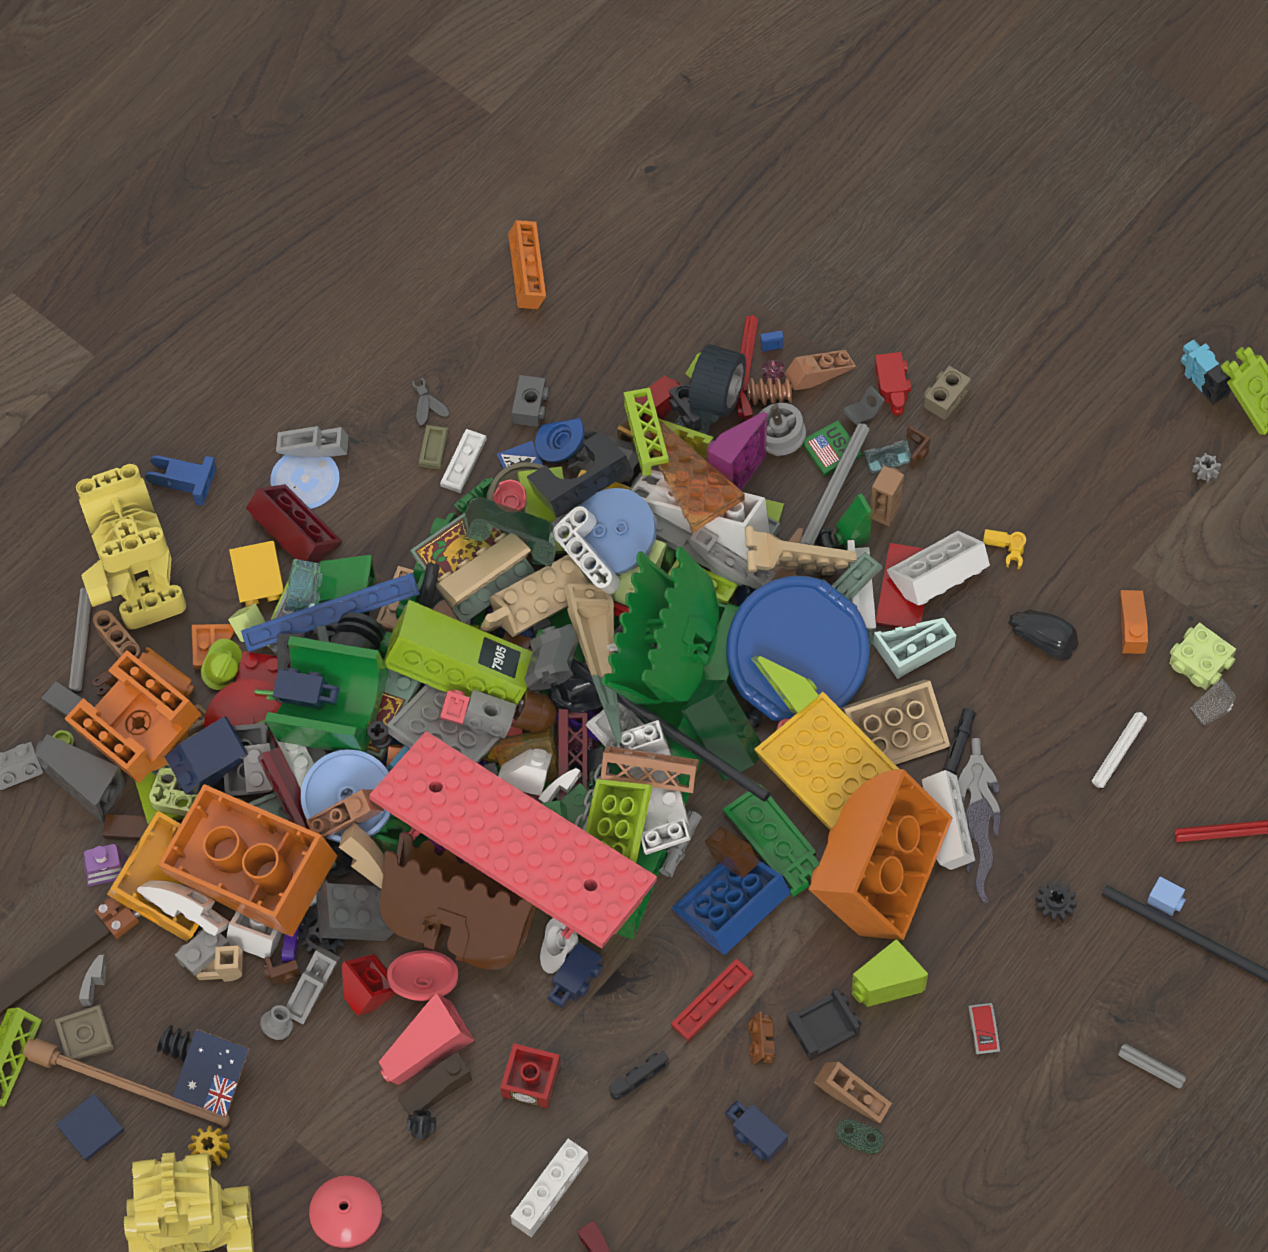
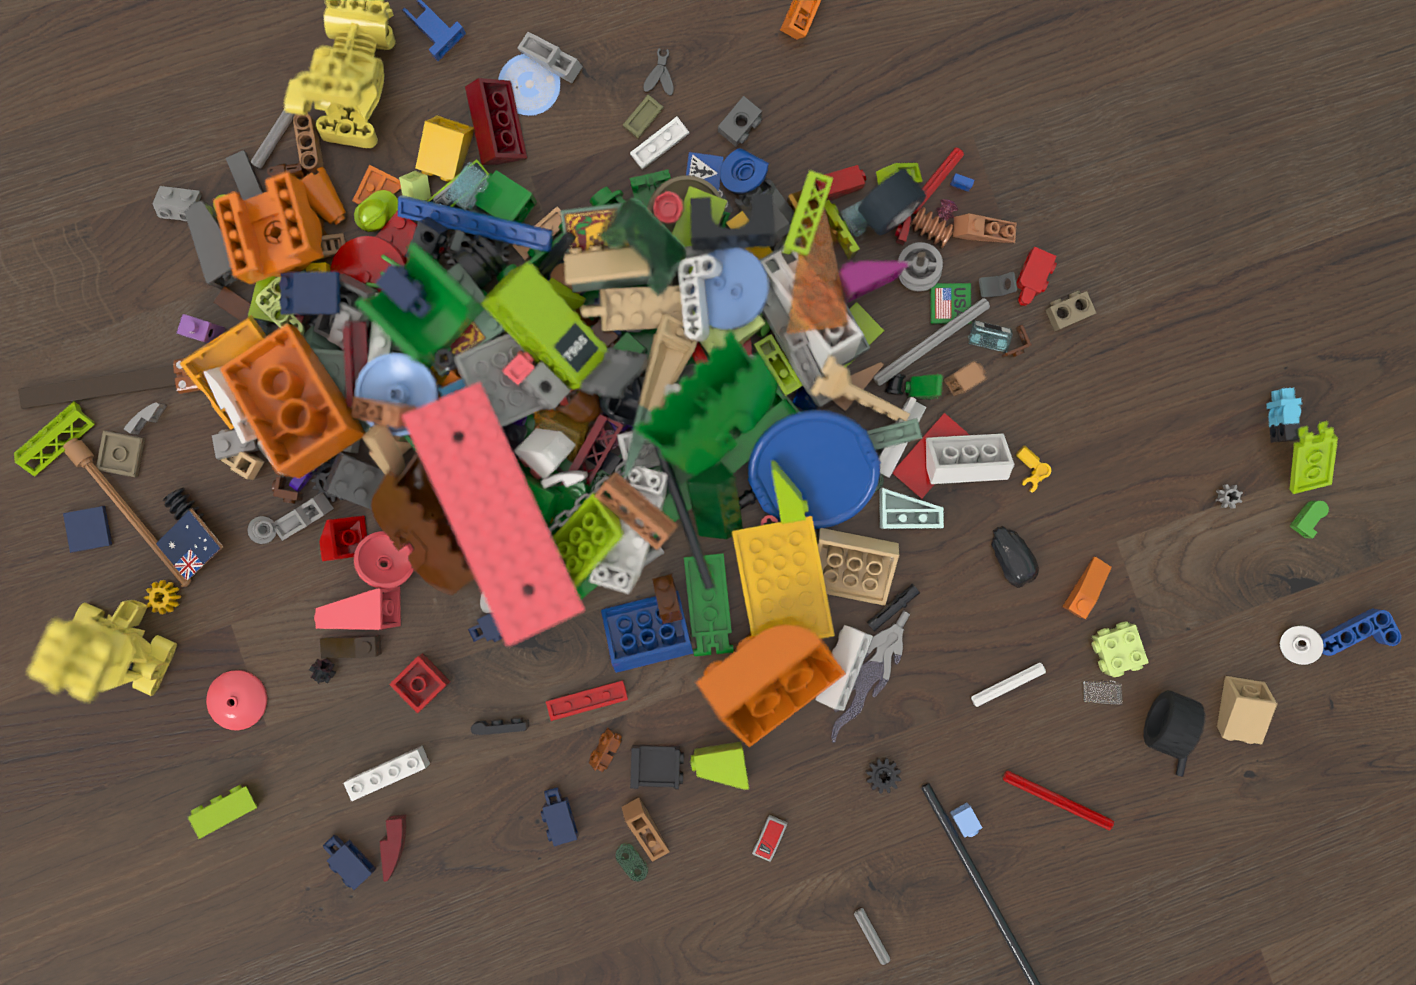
camera: 30 degrees right, 25 degrees up
black plate [668,384,702,431] -> none

